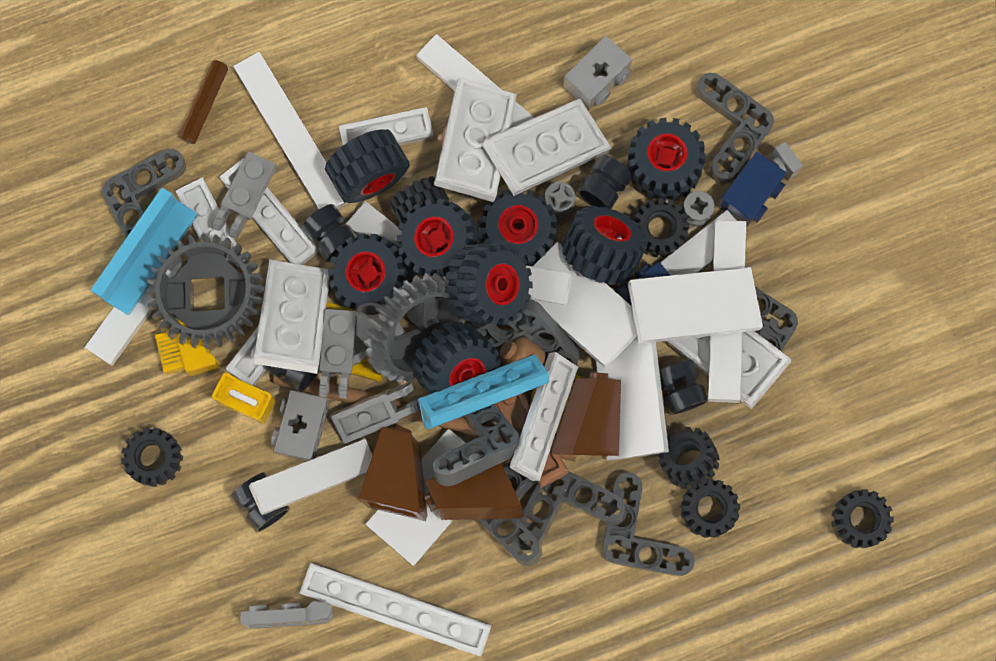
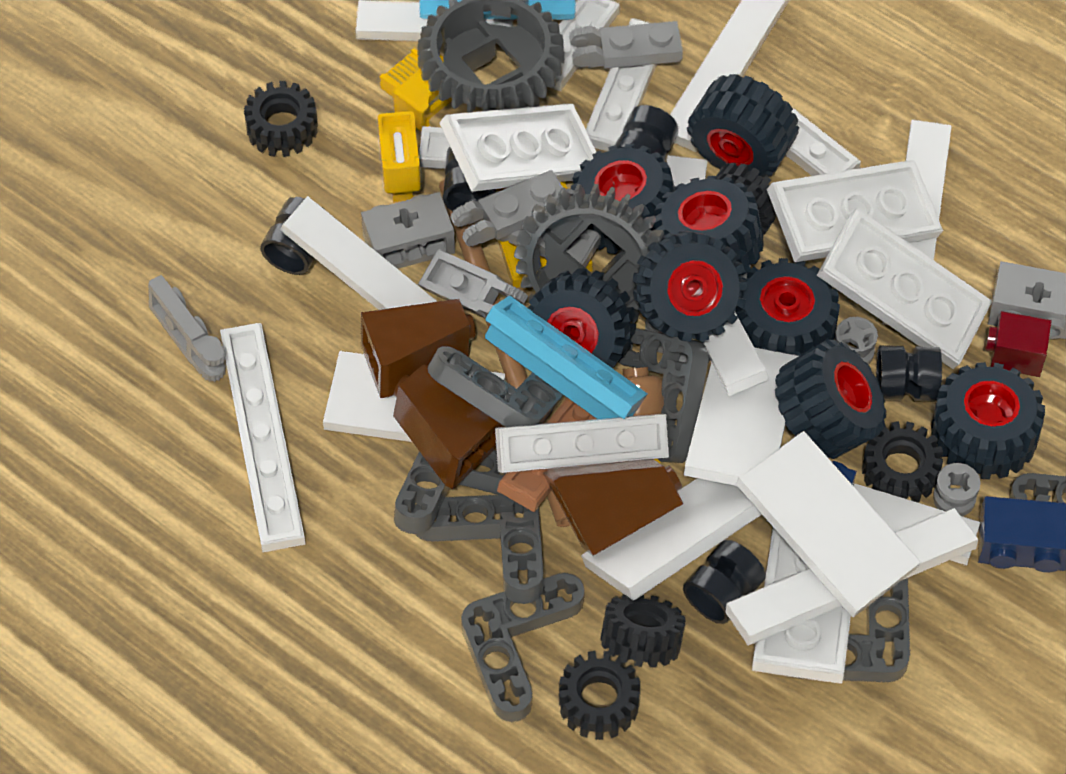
camera: 60 degrees right, 20 degrees down
none -> dark red brick [985,311,1052,377]

